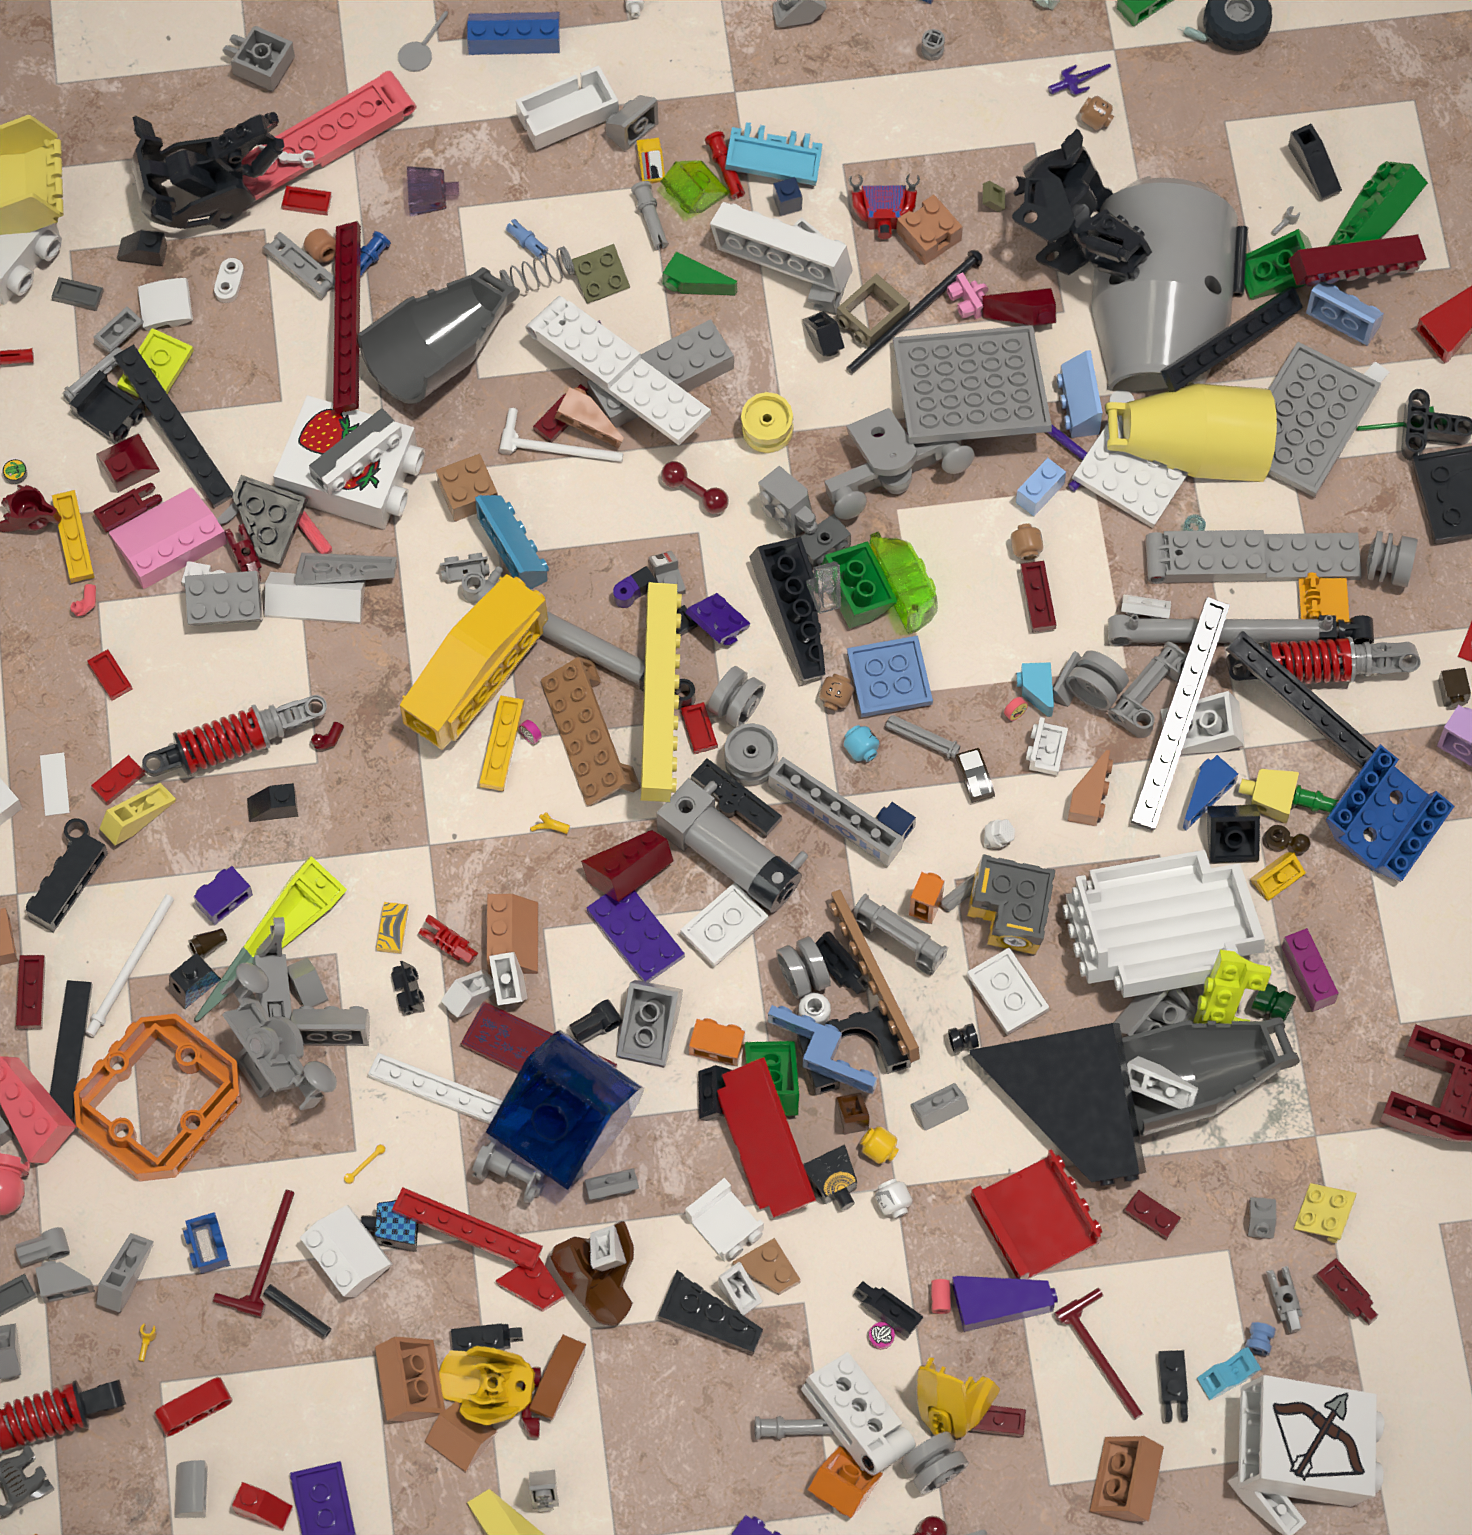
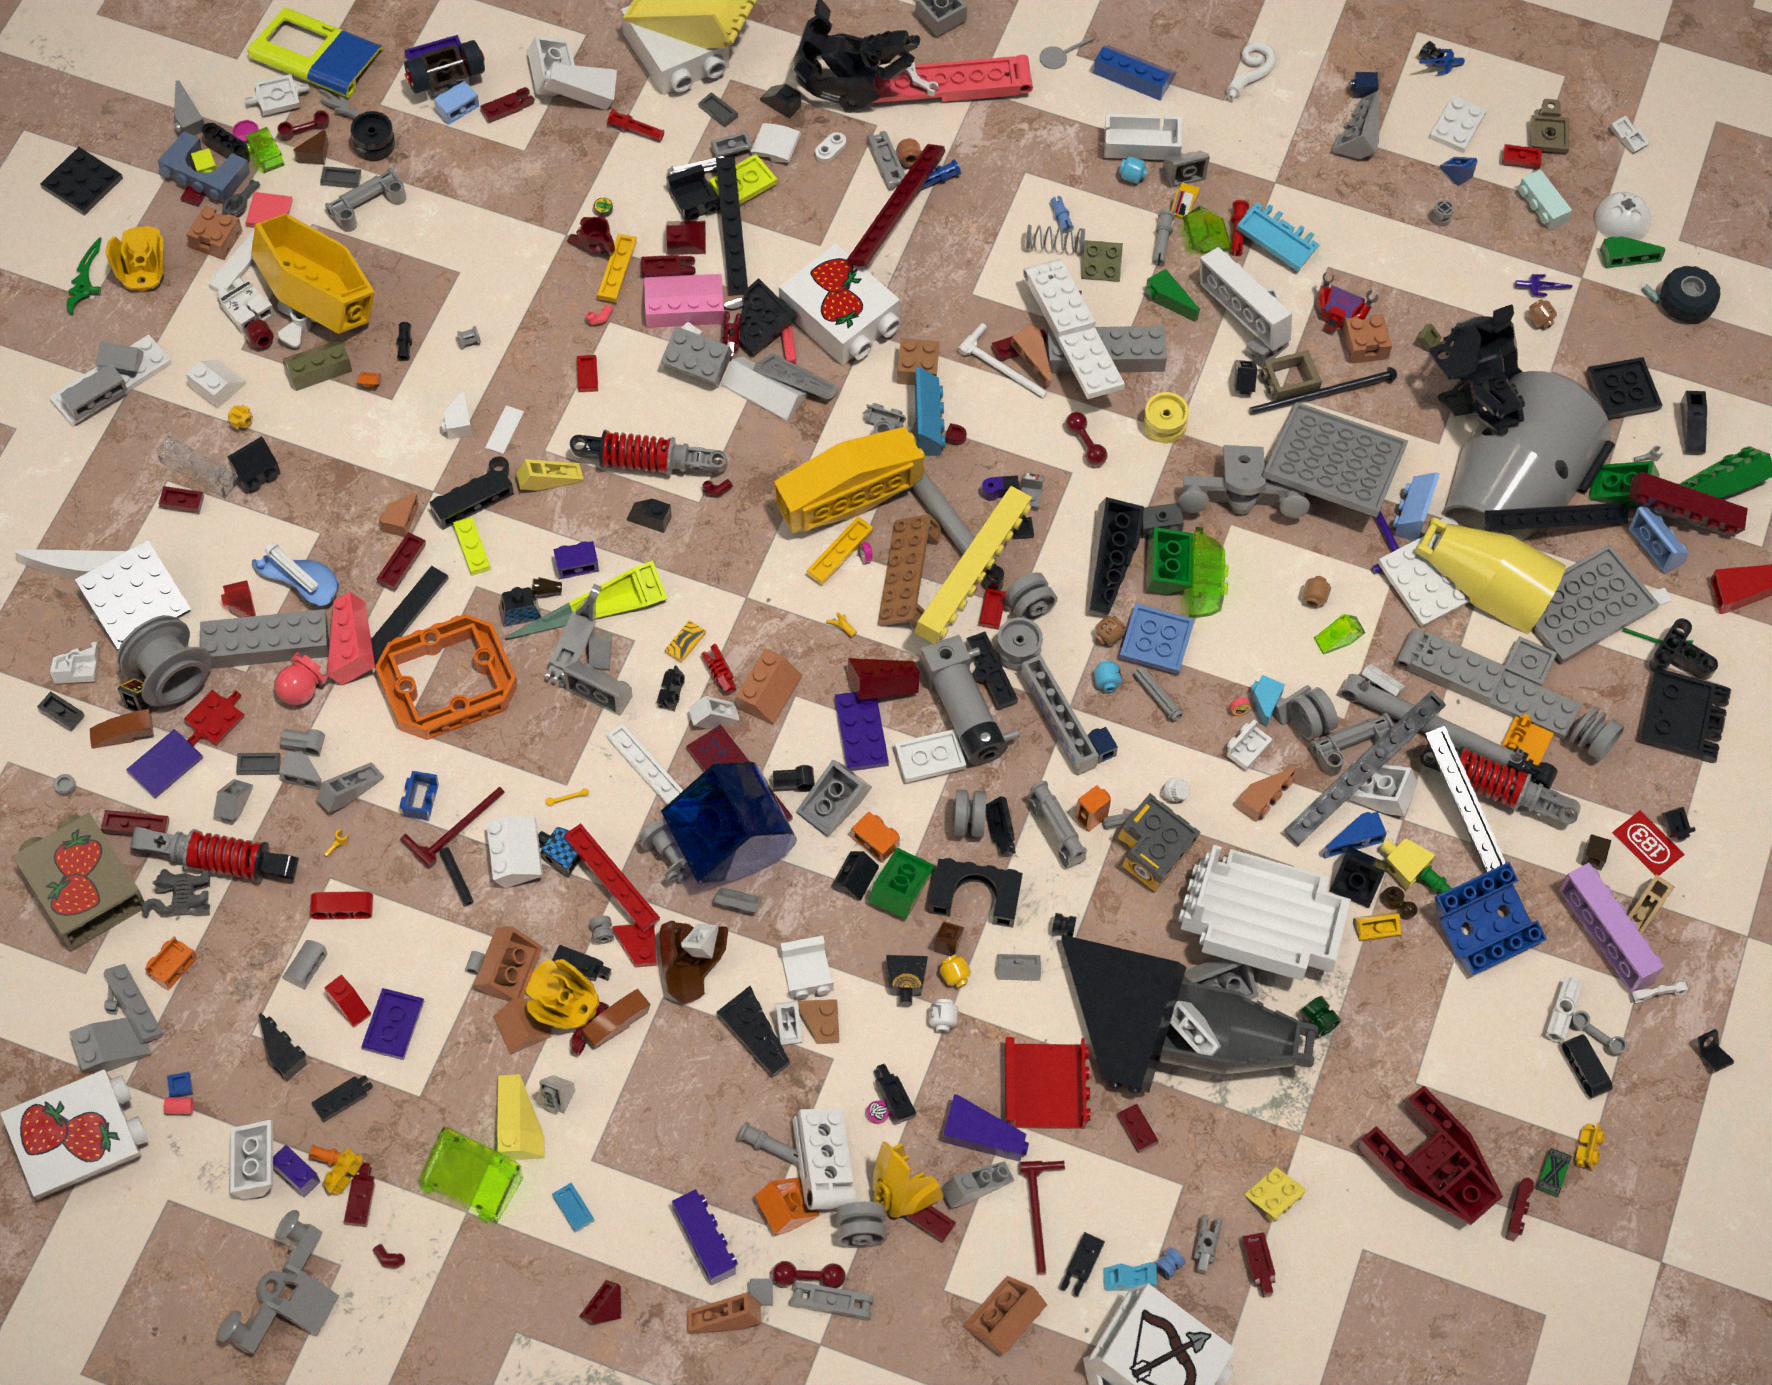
camera: 25 degrees right, 5 degrees down
white bar [85,894,174,1037] -> none
red plate [91,755,145,805] -> none
light grey piece [220,963,337,1110] -> none
red tile [282,186,332,216] -> none
piece [309,408,402,495] -> none
dark grey windscreen [358,267,520,403] -> none
clear purple torso [407,166,460,216] -> none
white slope [489,952,528,1005] -> none
dark purple piece [685,593,751,645] -> none
red slope [717,1058,816,1218] -> none
light grey hinge [758,466,818,536] -> none
medium blue bracket [768,1005,877,1095] -> none
dark blue brick [773,177,802,216] -> none
white head [798,993,831,1025] -> none
clear slope [806,561,841,614] -> none
medium nougat plate [829,889,920,1063] -> none
coral piece [931,1279,951,1314] -> none
bright pink hips [947,273,989,319] -> none
slope [956,748,995,803] -> none
white plate [967,948,1050,1035] -> none
dark red slope [982,288,1056,326] -> none
light blue brick [1016,458,1066,516] -> none
dark red plate [1020,561,1057,632] -> none
clear light blue bush [1184,515,1206,531] -> none
neon yellow bracket [1193,950,1271,1024] -> none
light grey bracket [1248,1197,1276,1238] -> none
magenta brick [1282,928,1339,1012] -> none
none -> neon yellow plate [453,517,491,576]
none -> light grey hinge [465,951,485,975]
none -> light grey wheel [590,915,614,944]
none -> light grey slope [941,1161,1015,1209]
none -> dark red tile [945,423,967,445]
none -> medium azure head [1119,156,1148,184]
none -> clear neon green slope [1314,614,1366,654]
none -> light grey plate [1505,636,1557,686]
none -> black plate [1586,357,1662,419]

